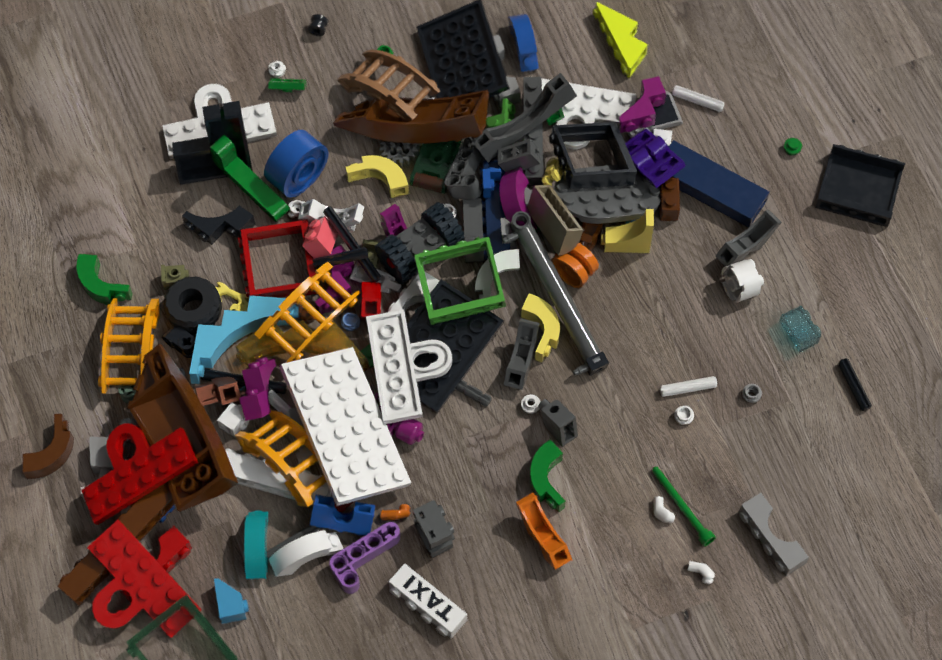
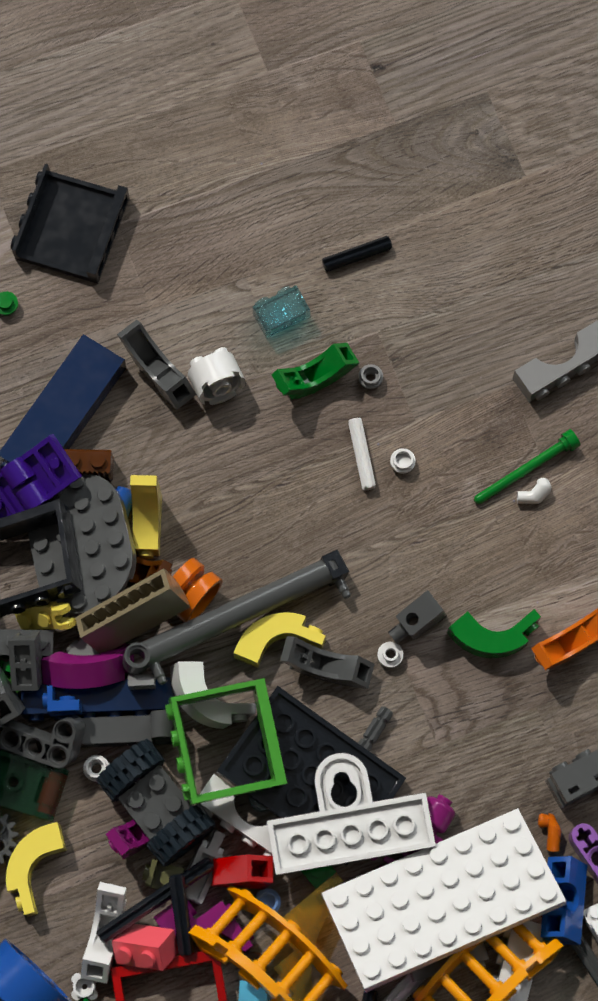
camera: 90 degrees left, 10 degrees up
none -> green arch [271,343,359,400]

